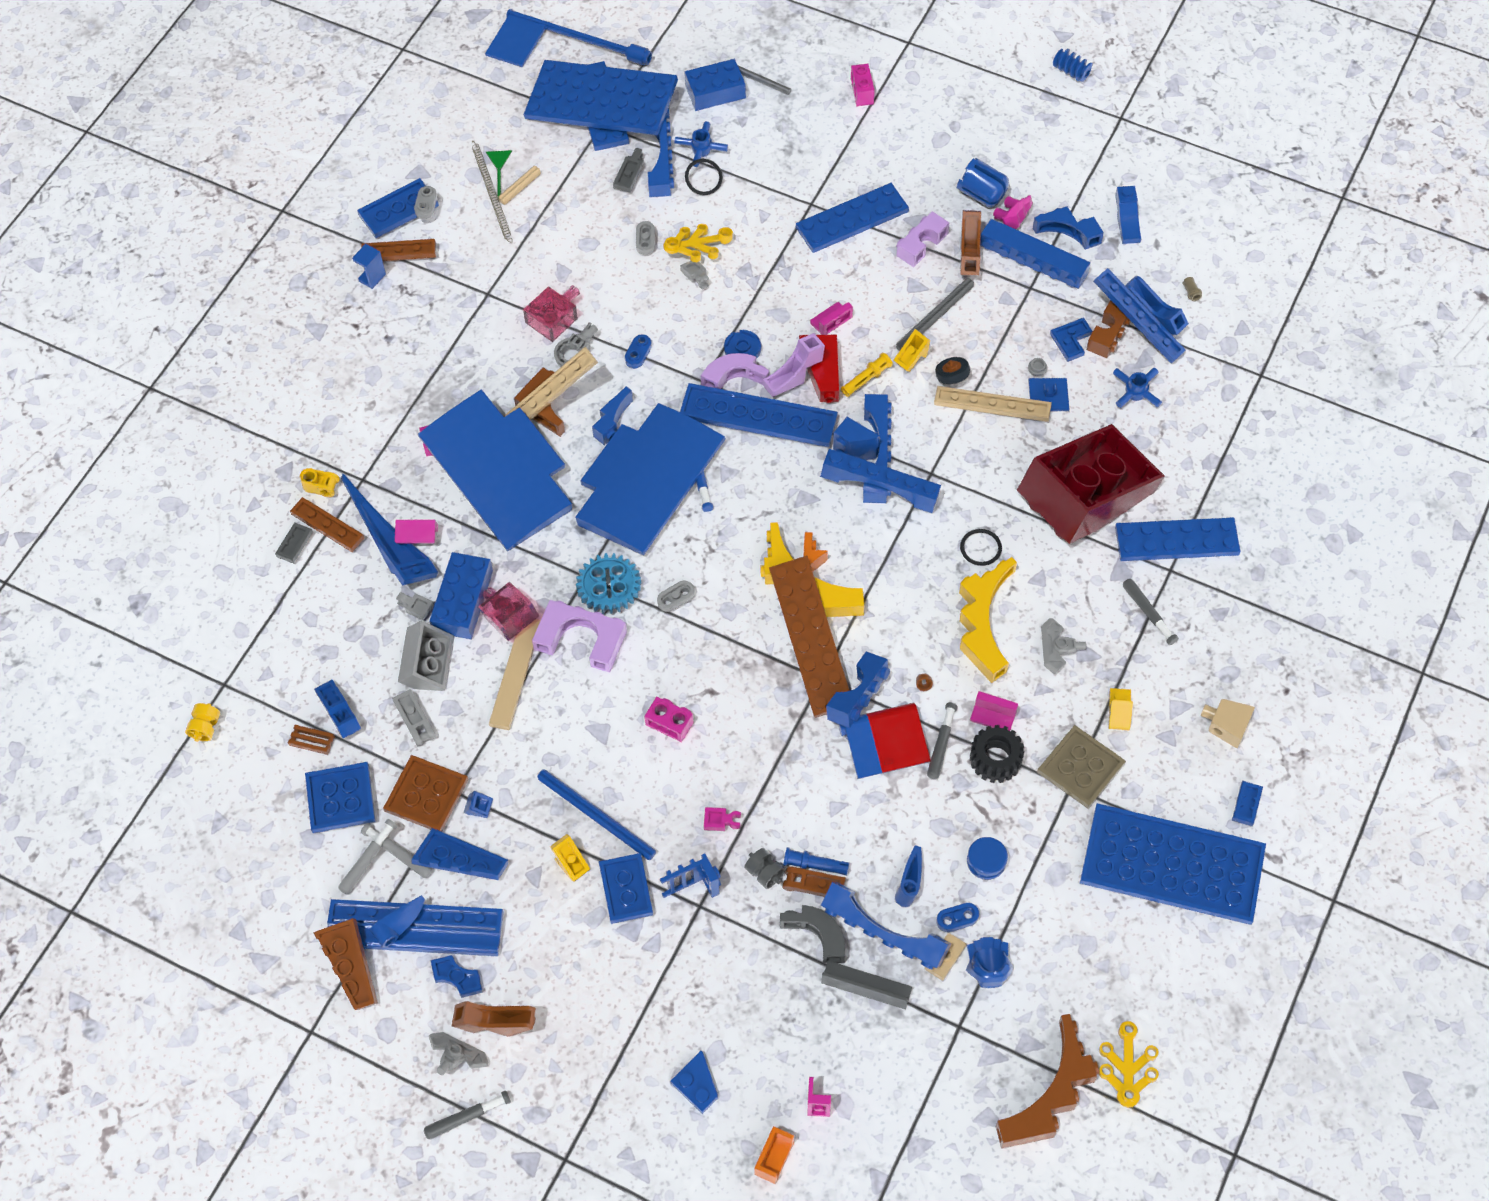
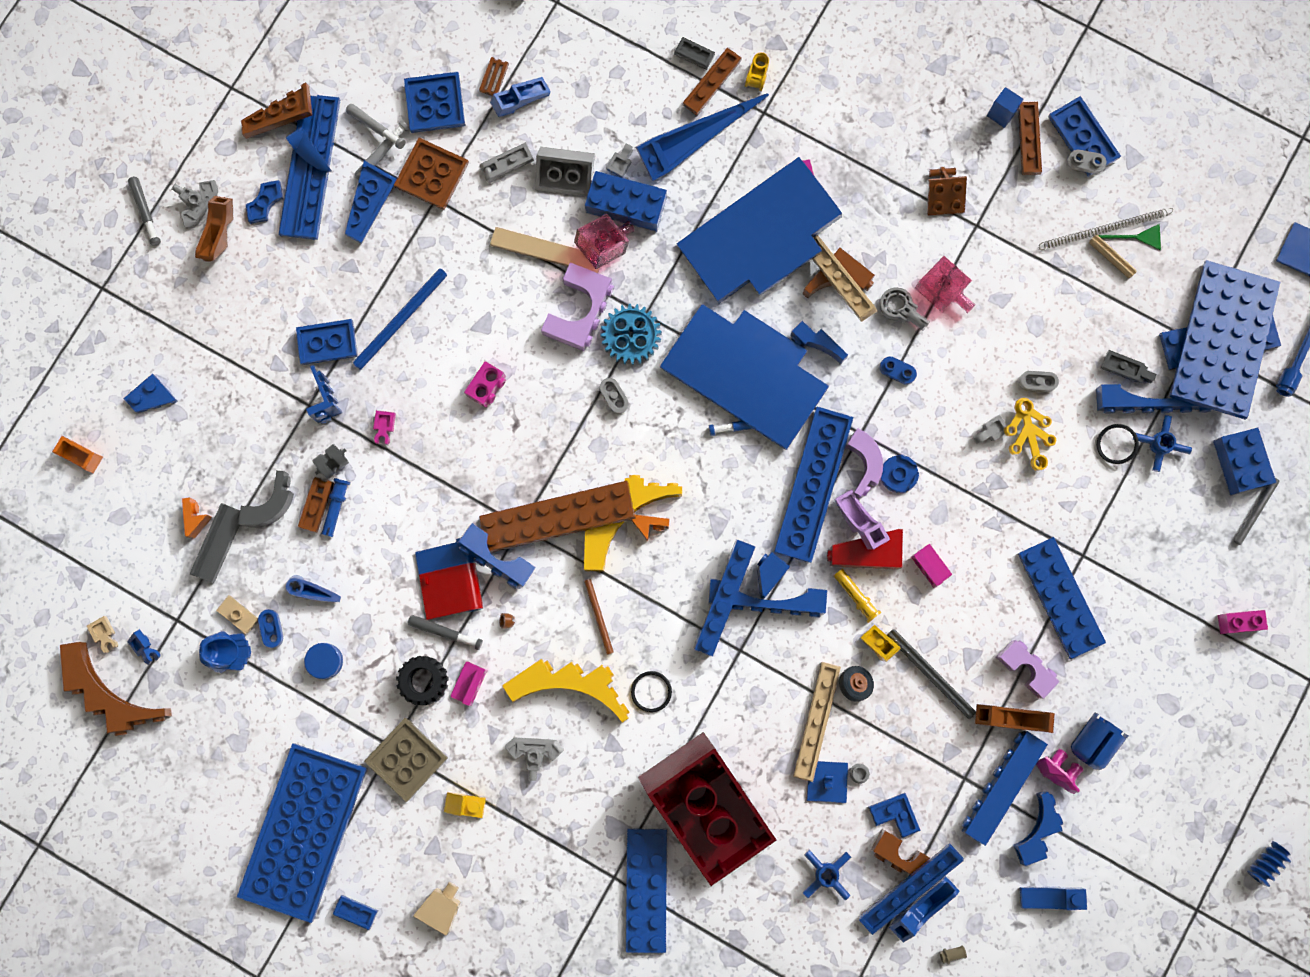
camera: 95 degrees right, 20 degrees up
dark pink panel [395,520,438,544] -> none
blue slope [464,791,493,818] -> none
yellow slope [550,834,590,882] -> none
dark pink panel [807,1077,831,1117] -> none
blue arch [820,882,952,970] -> none
yellow plant [1099,1021,1159,1108] -> none
dark grey piece [1123,579,1179,645] -> none
none -> tan plate [87,616,118,653]
none -> blue plate [127,629,161,665]
none -> orange slope [182,497,212,539]
none -> dark orange bar [584,579,614,655]
none -> dark orange plate [927,167,967,216]

